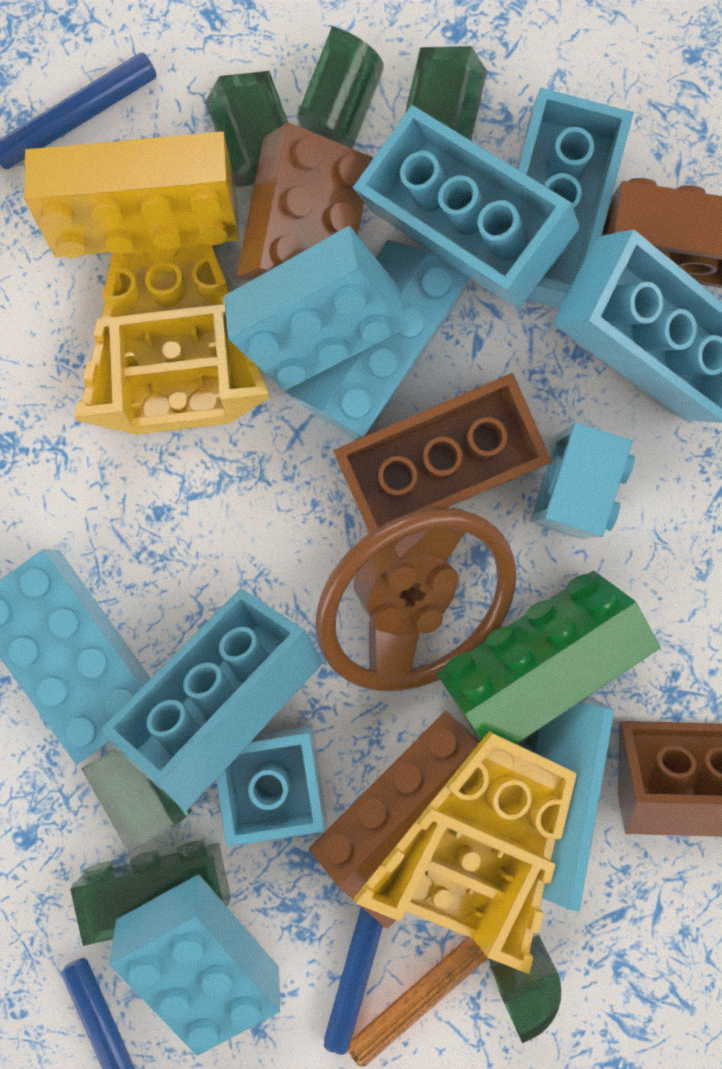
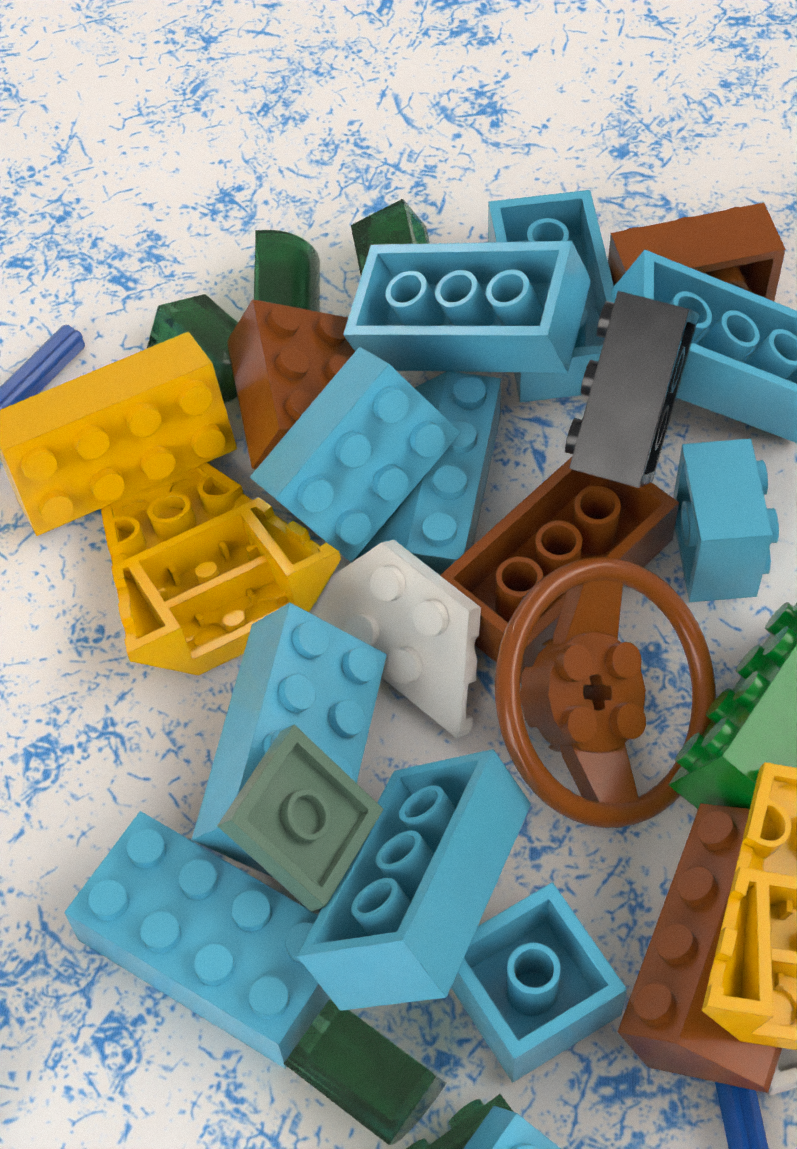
camera: 20 degrees left, 30 degrees down
none -> medium azure brick [192,602,387,878]
none -> sand green plate [217,725,384,911]
none -> white wing [309,540,481,738]
none -> black brick [565,291,700,488]

